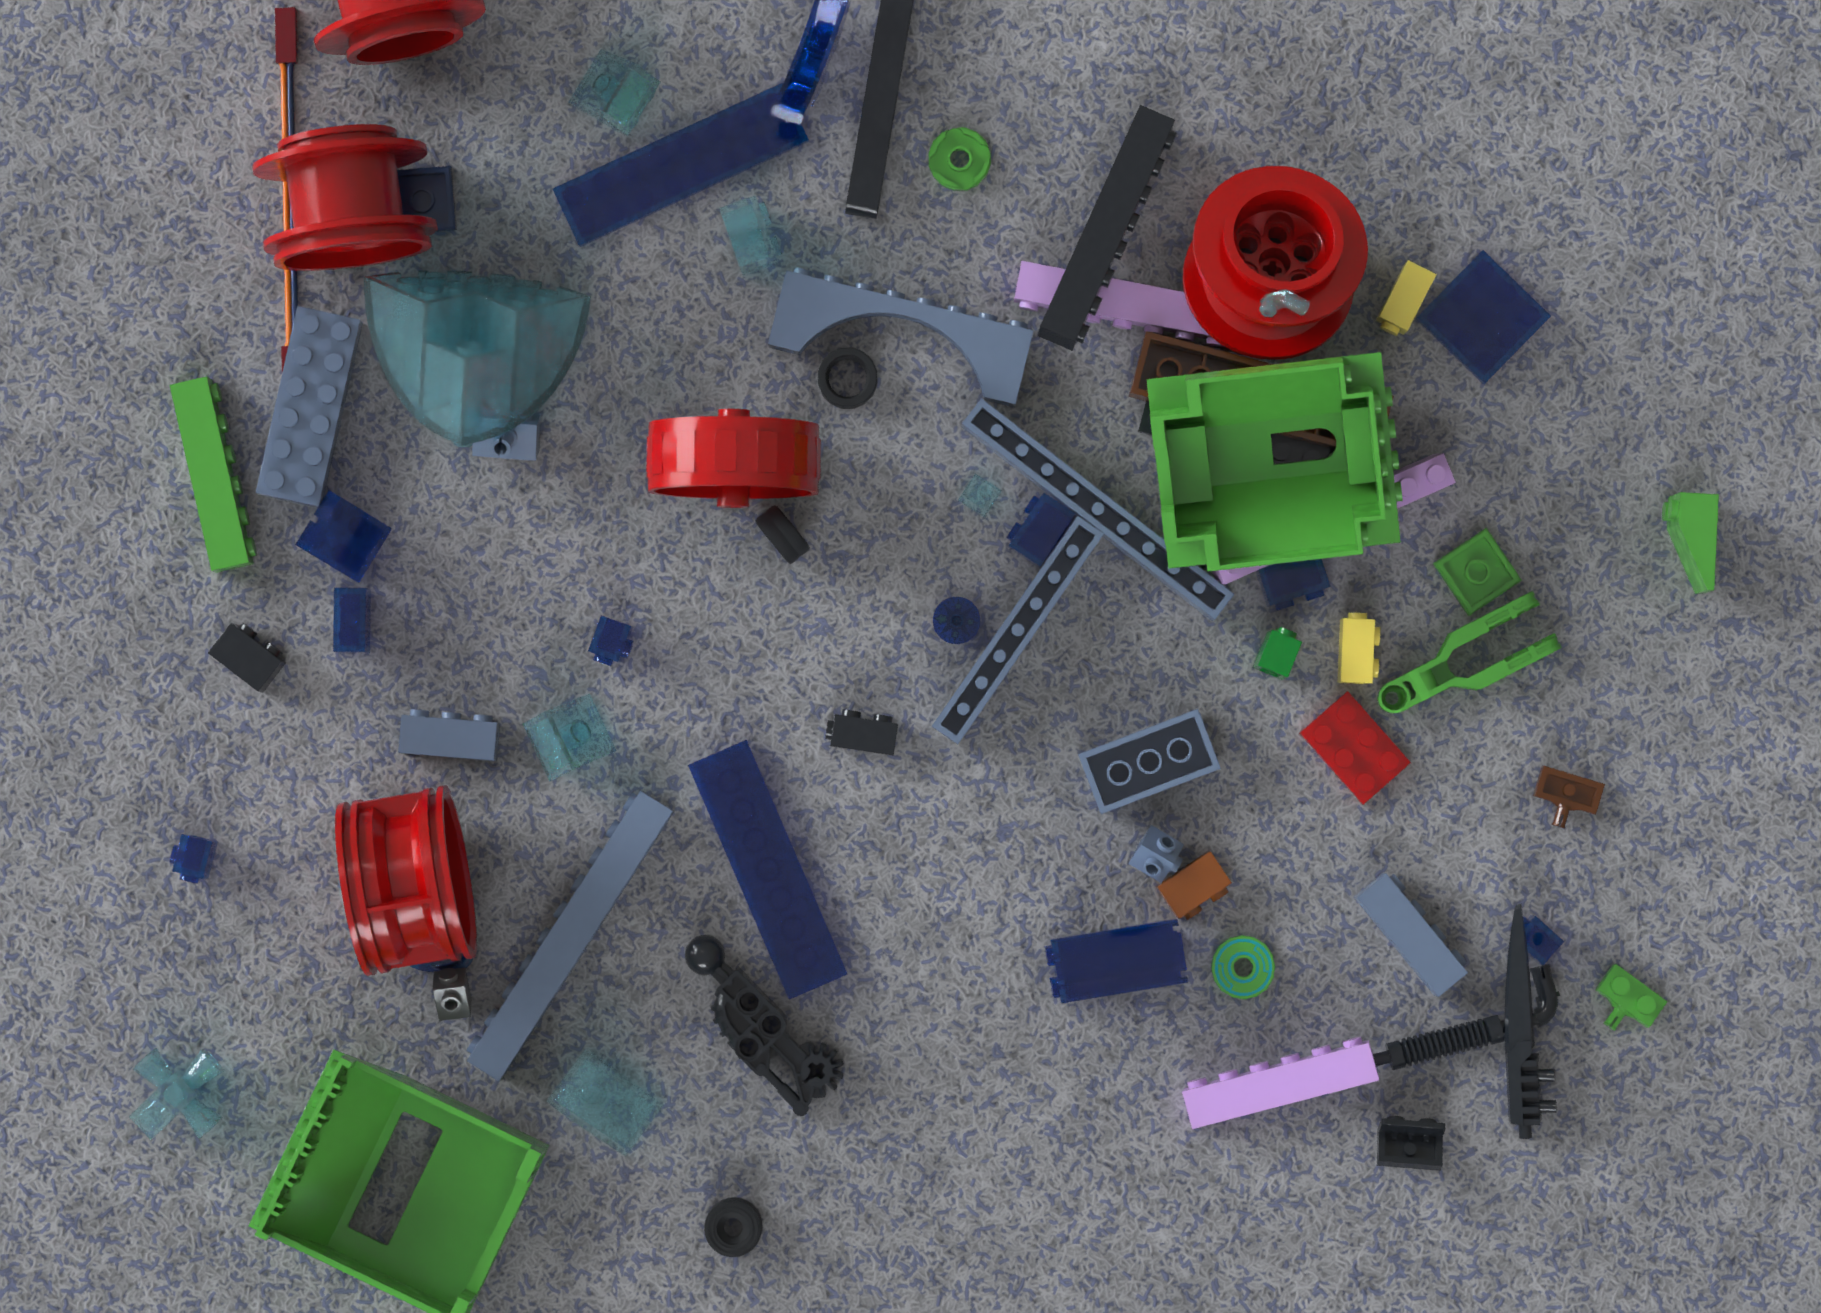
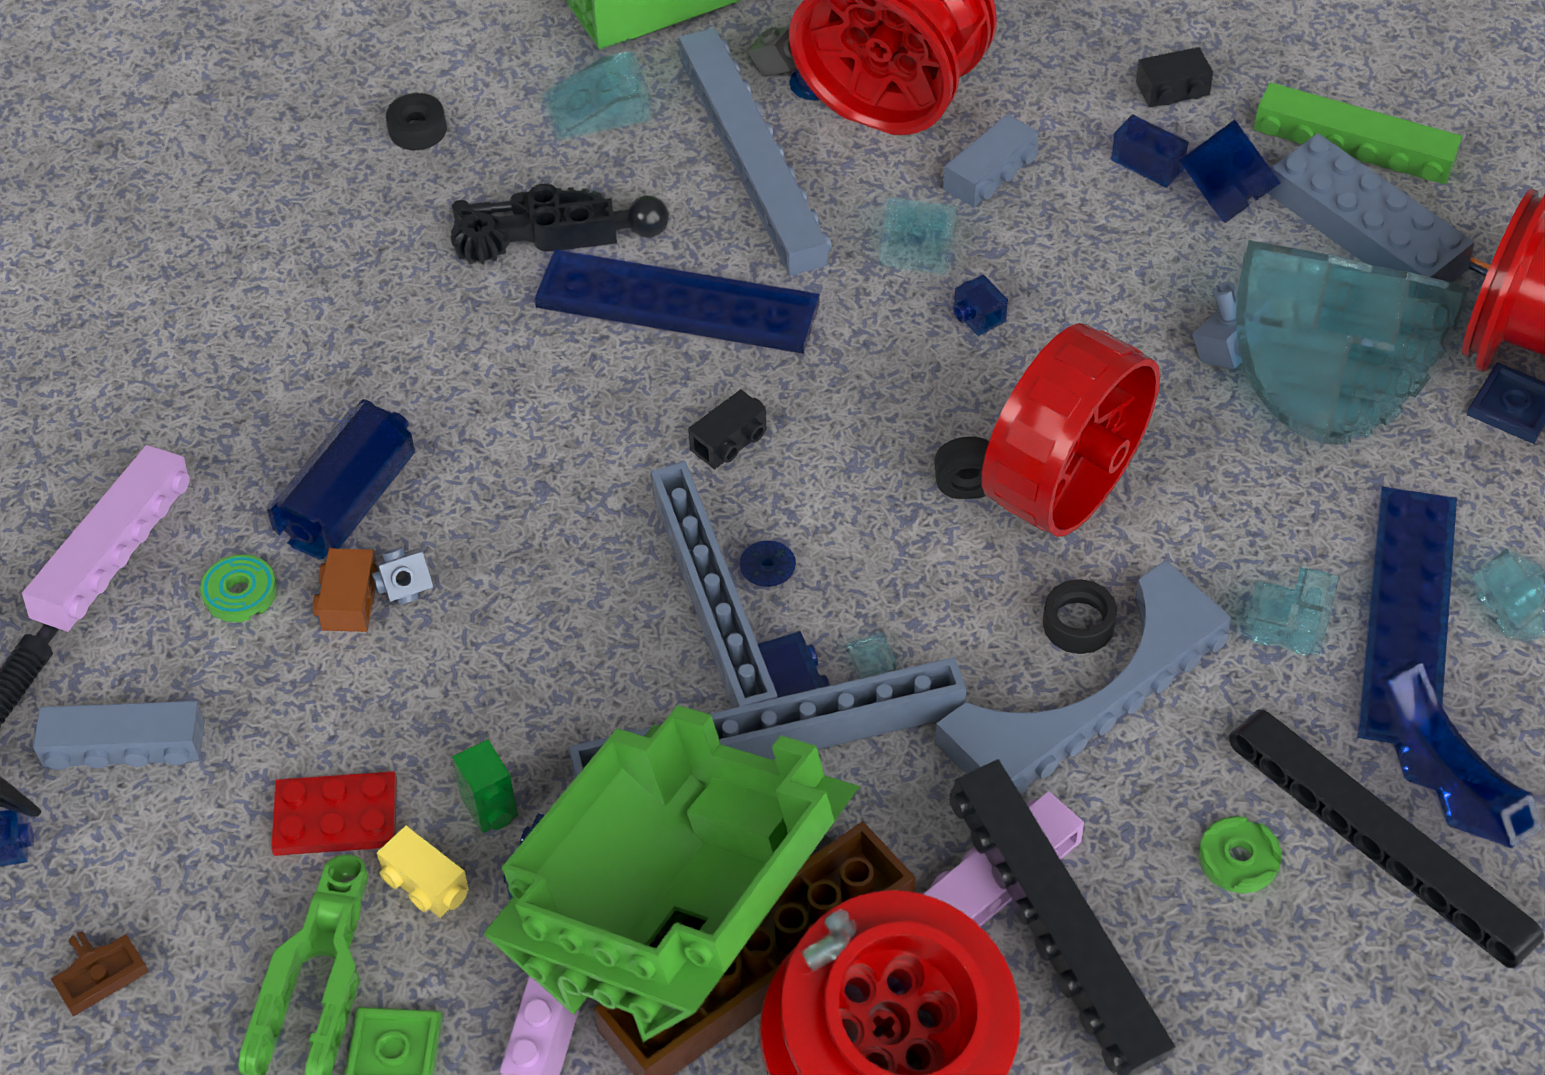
camera: 130 degrees right, 35 degrees down
sand blue brick [1078,709,1221,814] -> none

